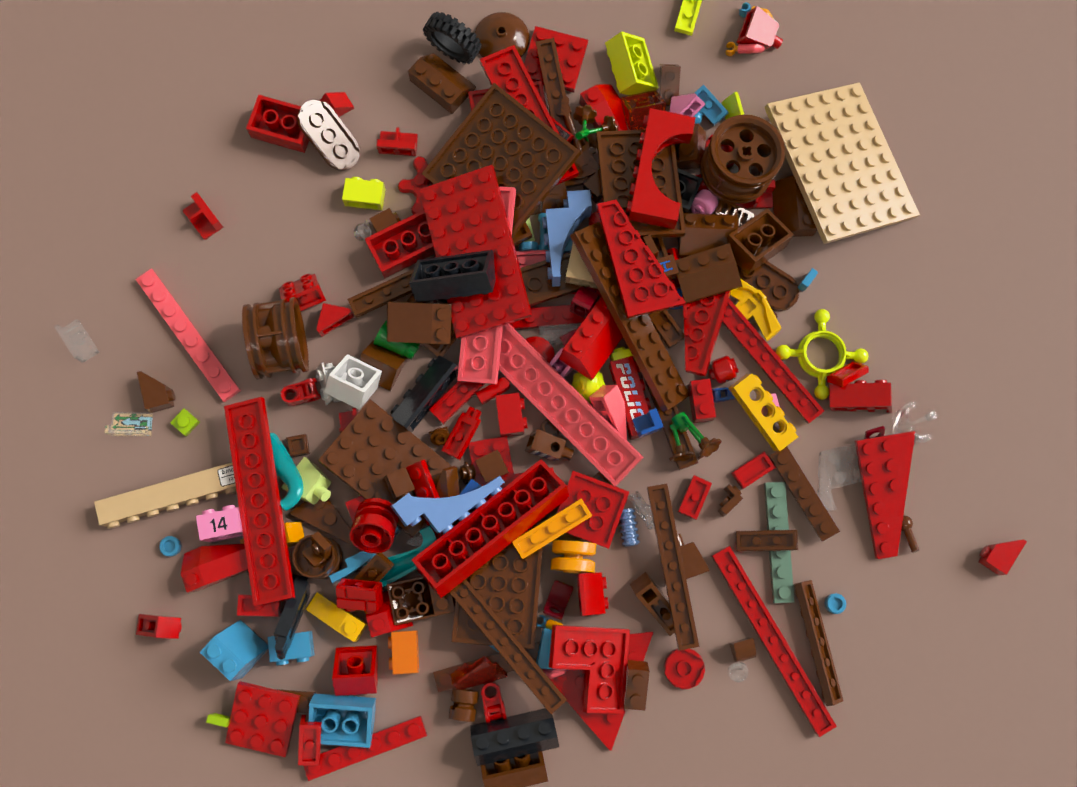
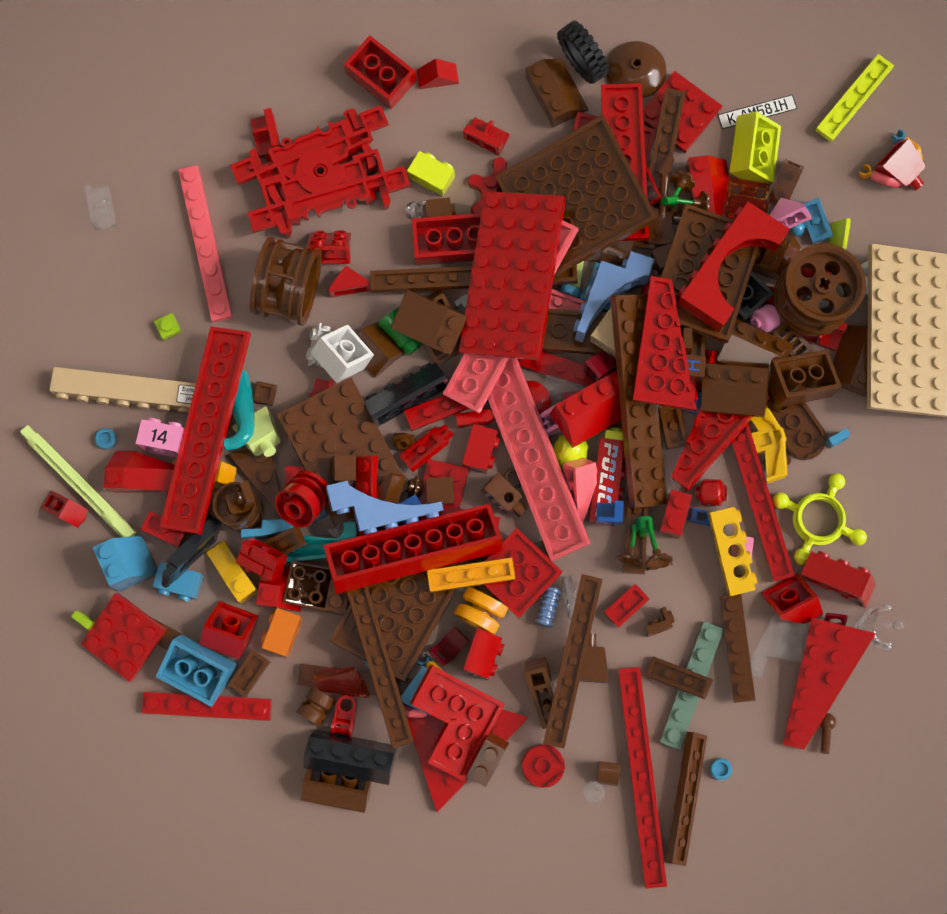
camera: 35 degrees right, 0 degrees up
clear panel [105,412,153,437] -> none
reddish brown slope [137,371,176,413] -> none
red piece [281,378,321,406] -> none
tile [297,100,360,170] -> none
red panel [298,715,322,766] -> none
black slope [409,250,496,302] -> none
red tile [731,451,776,489] -> none
red tile [827,362,869,387] -> none
red slope [978,539,1027,576] -> none
none -> yellowish green piece [20,425,136,537]
none -> reddish brown plate [228,649,271,697]
none -> red piece [230,105,410,238]
none -> white sticker [718,94,797,129]
none -> red slope [761,573,823,624]

